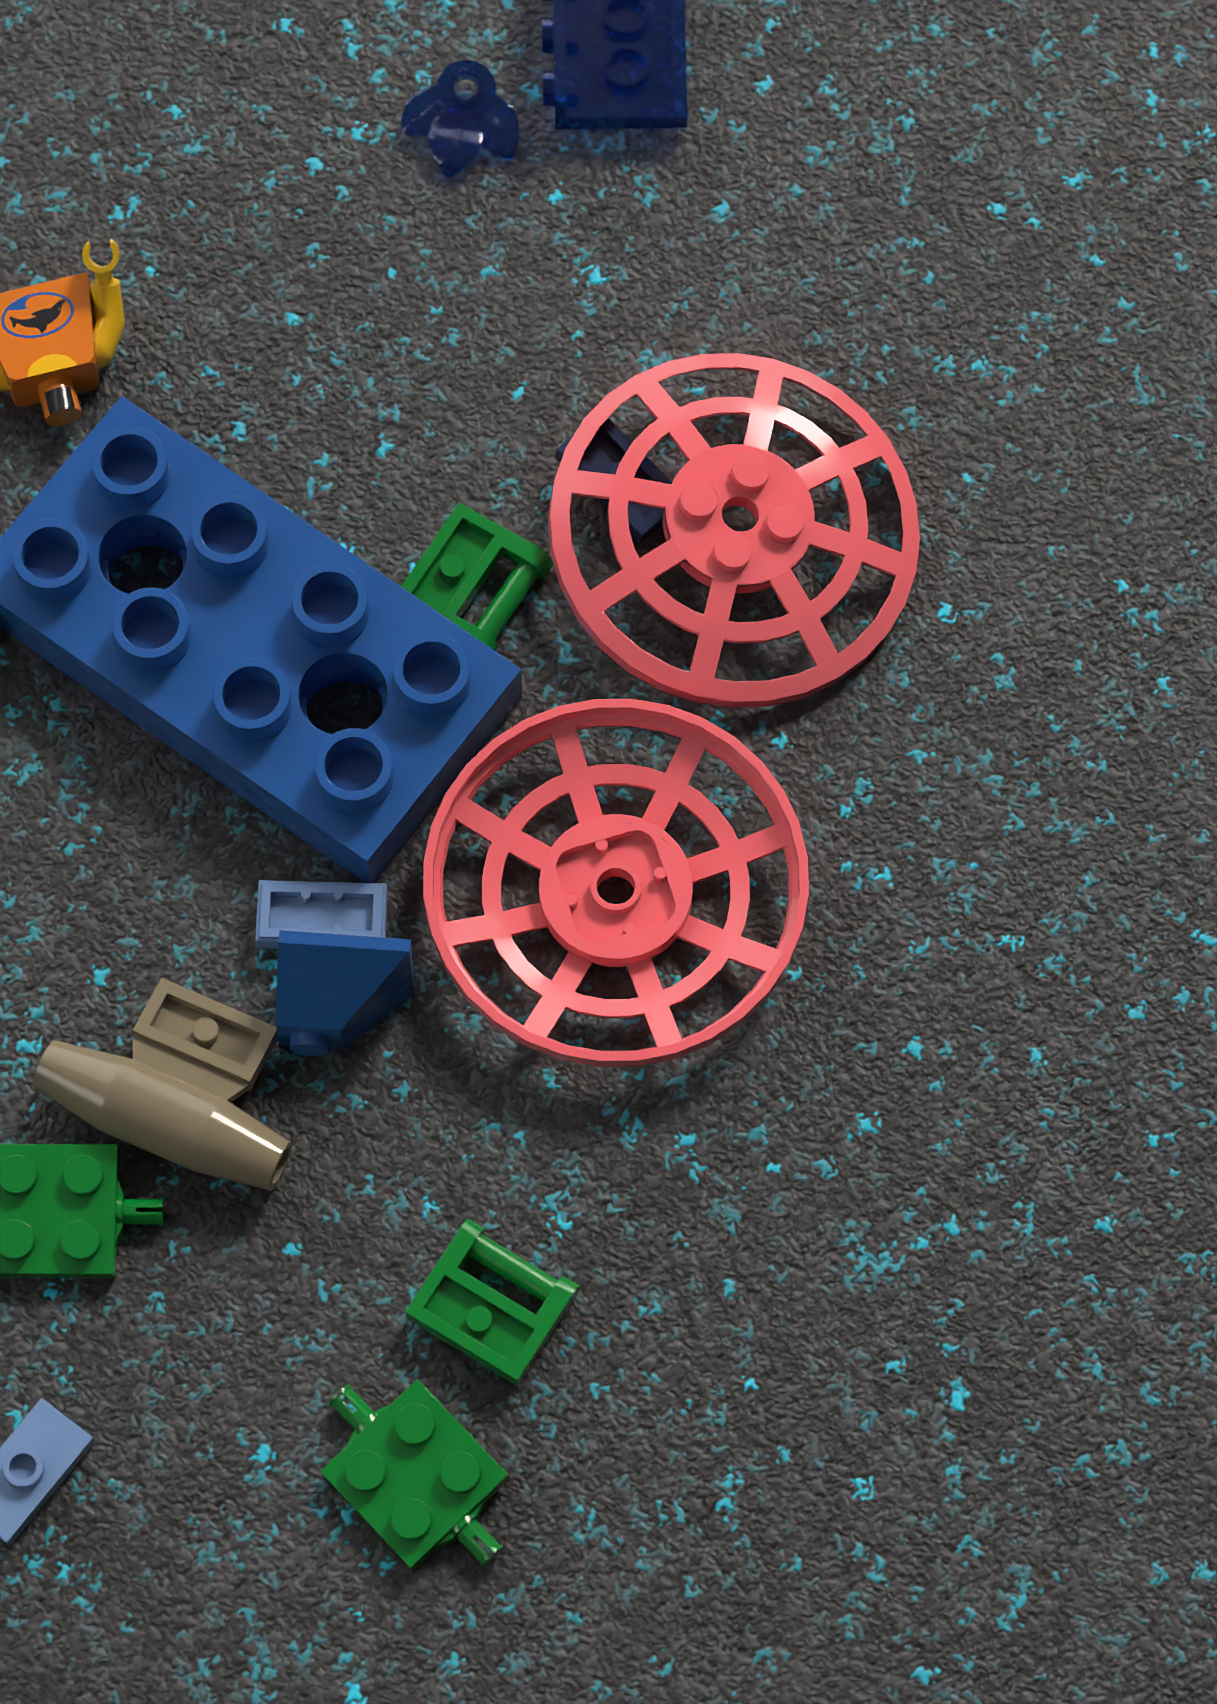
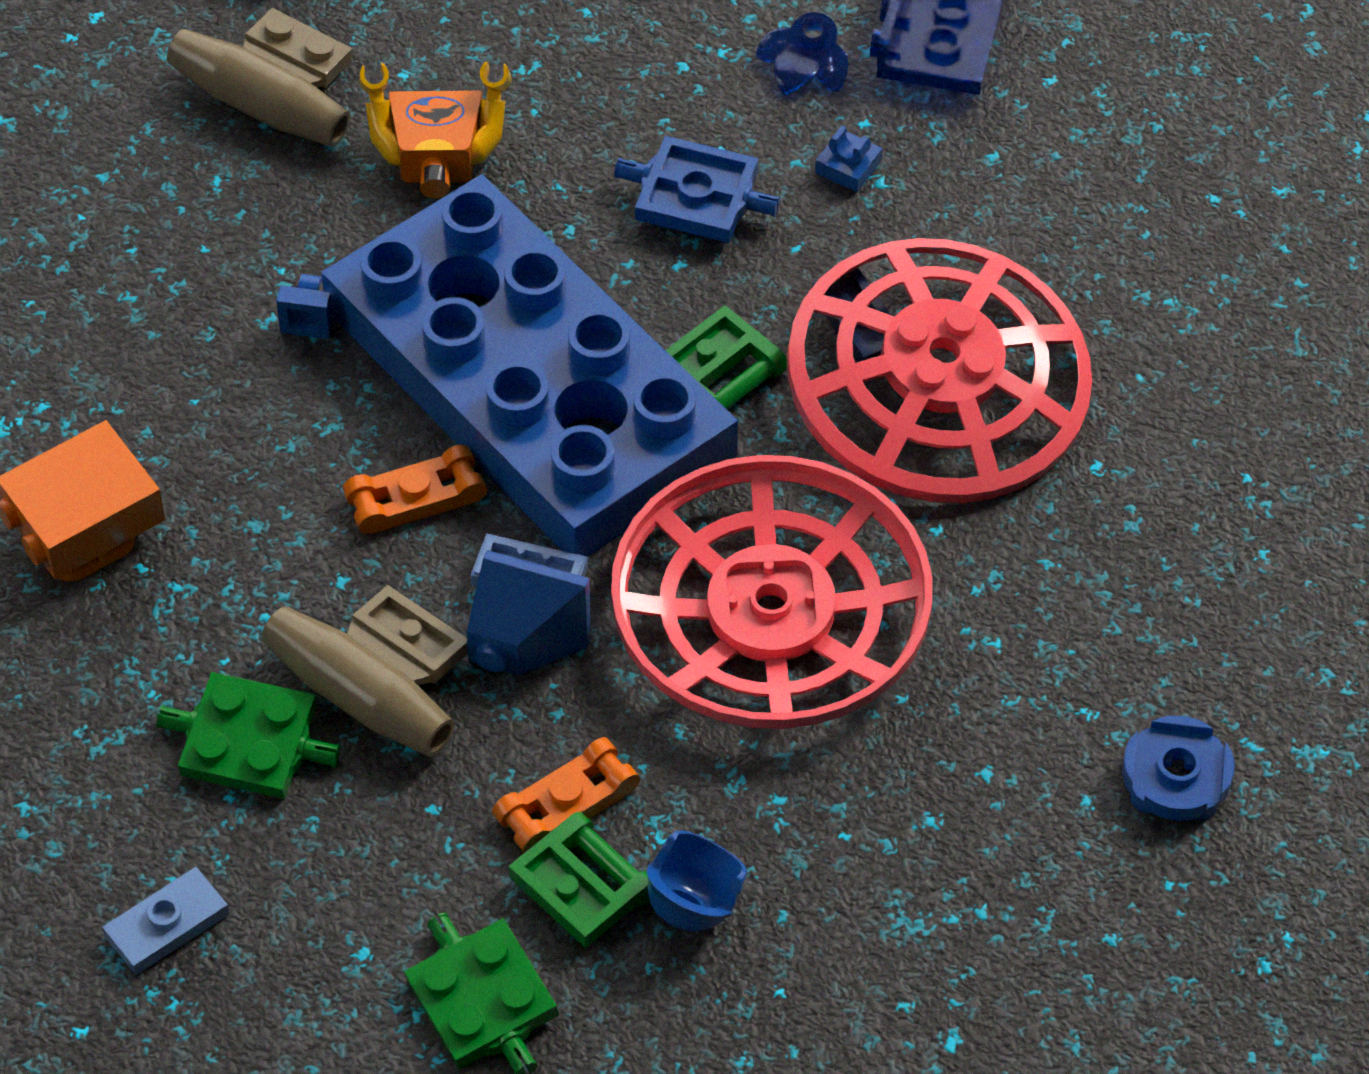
camera: 15 degrees right, 15 degrees down
none -> orange plate [342,444,488,534]
none -> orange plate [492,737,641,853]
none -> blue plate [614,136,780,243]
none -> blue helmet [647,830,747,932]
none -> blue tile [815,126,883,192]
none -> blue plate [1122,716,1235,821]

